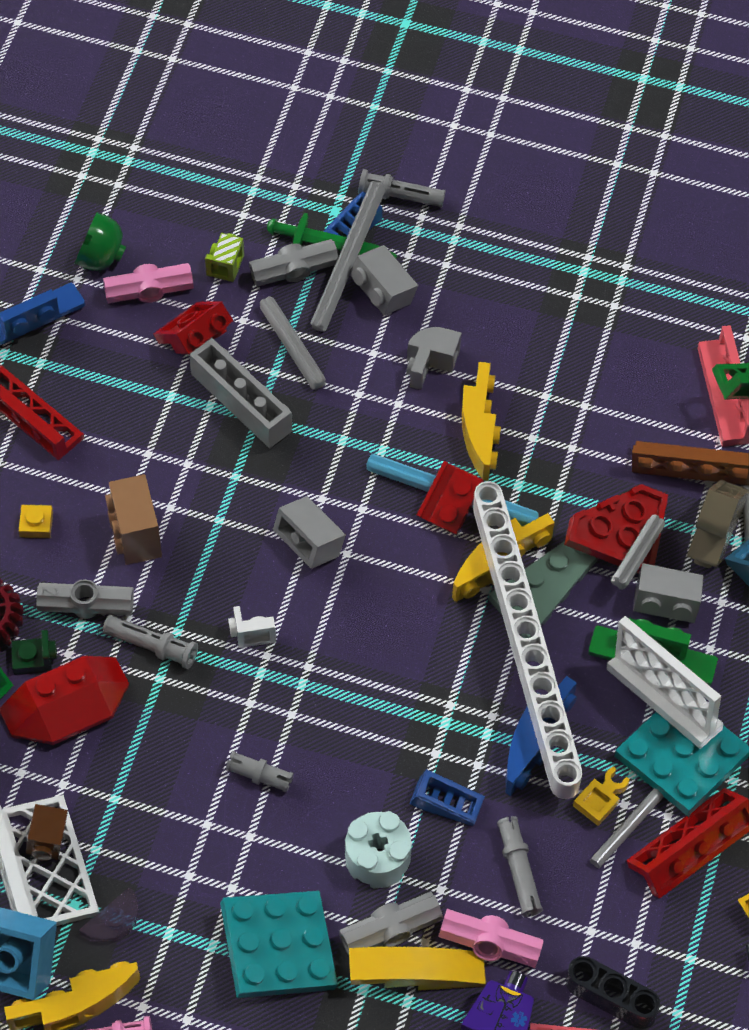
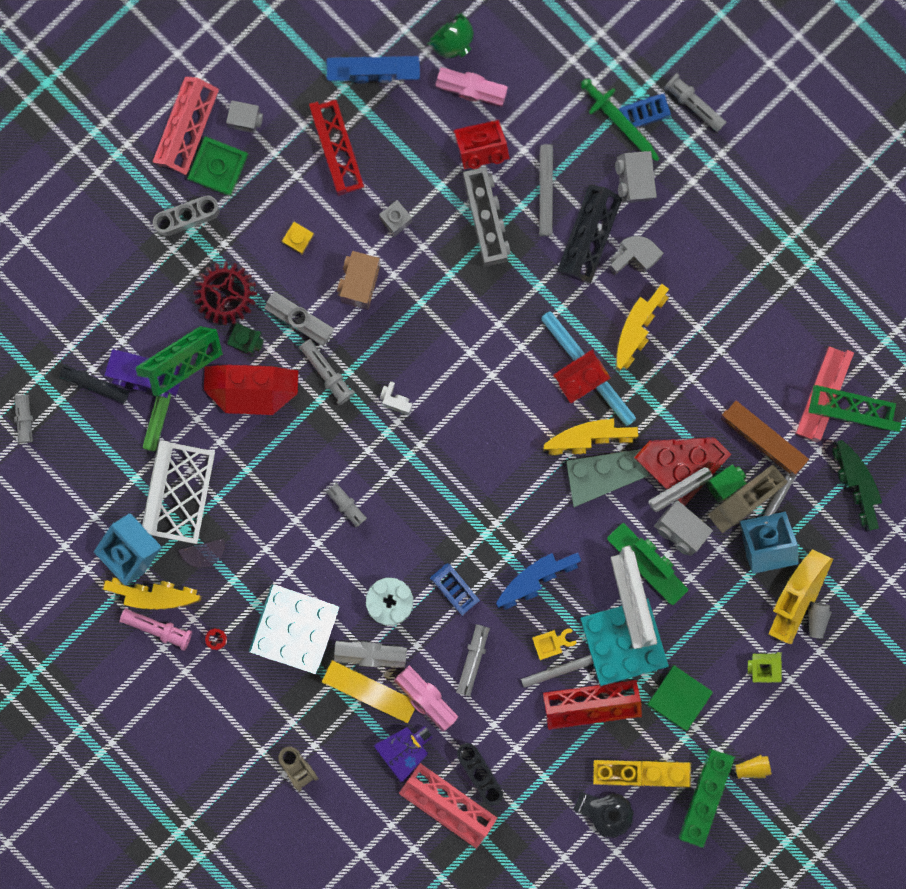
camera: 25 degrees right, 25 degrees up
reddish brown brick [25,804,68,860] -> none
lime brick [205,233,244,282] -> none
light grey piece [249,239,338,287] -> none
light grey brick [273,496,346,569] -> none
light grey axle [311,181,385,332] -> none
white beam [473,481,582,799] -> none
none -> red bush [205,629,227,650]
none -> light grey brick [379,200,412,237]
none -> black fence [557,185,622,284]
none -> green brick [705,464,747,503]

